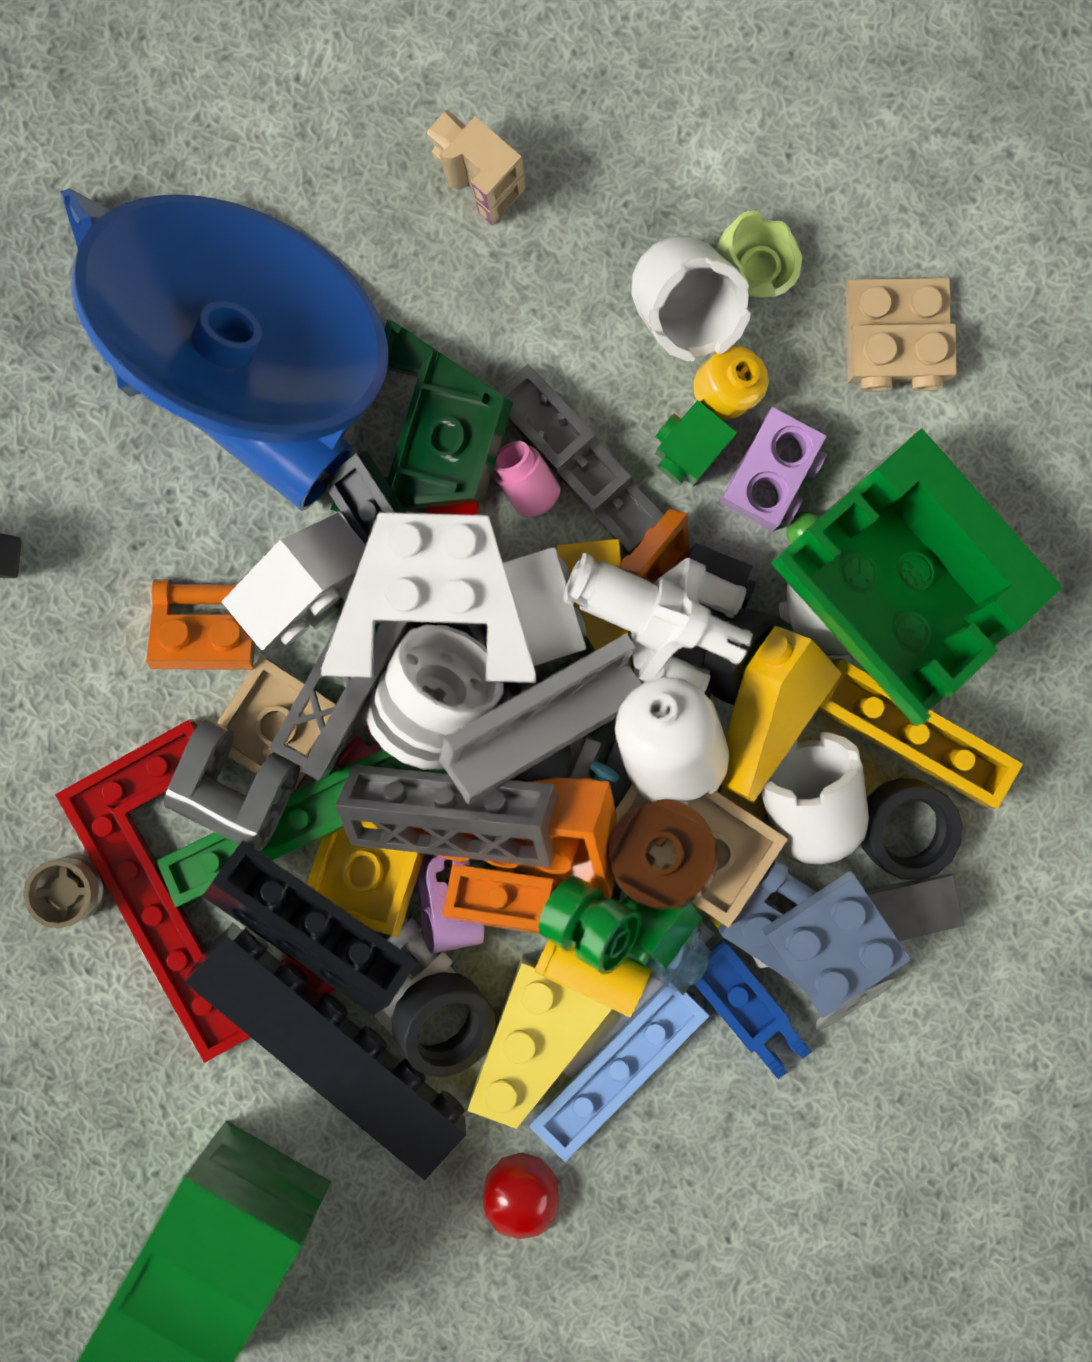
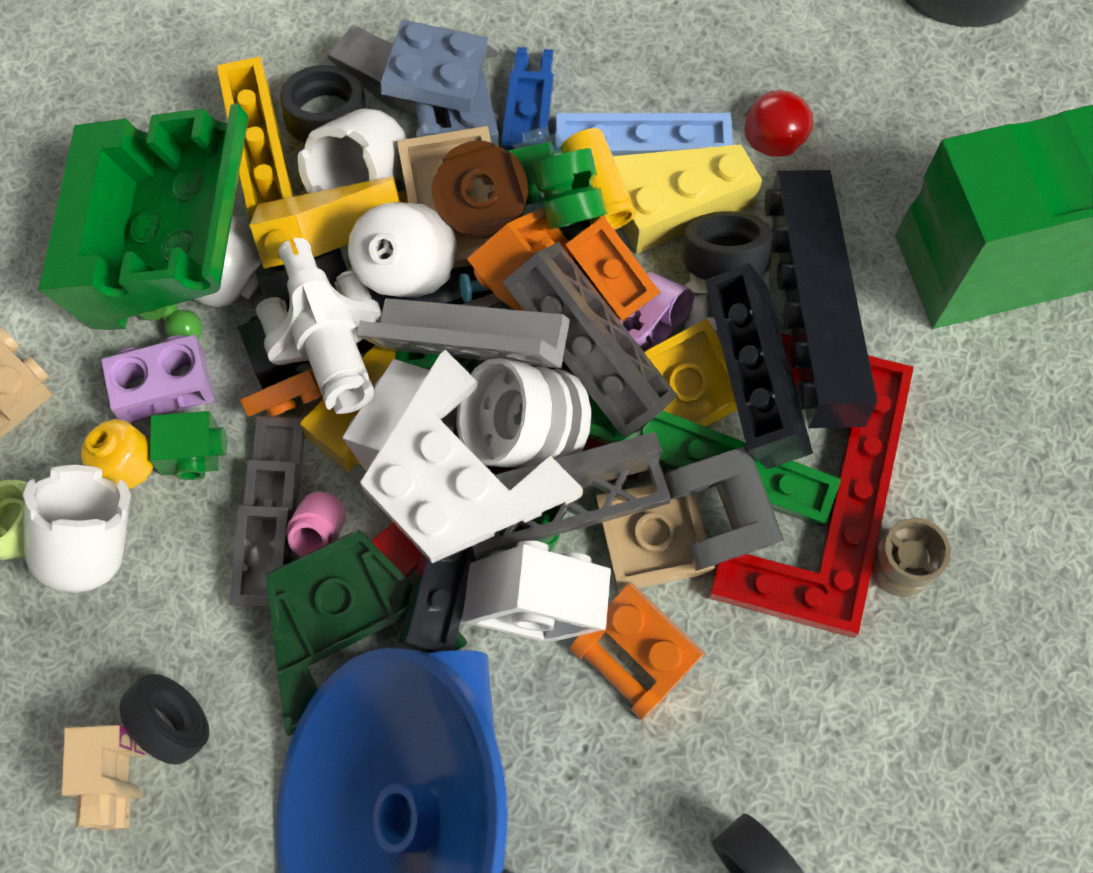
camera: 135 degrees left, 20 degrees down
none -> black tyre [119,674,210,765]

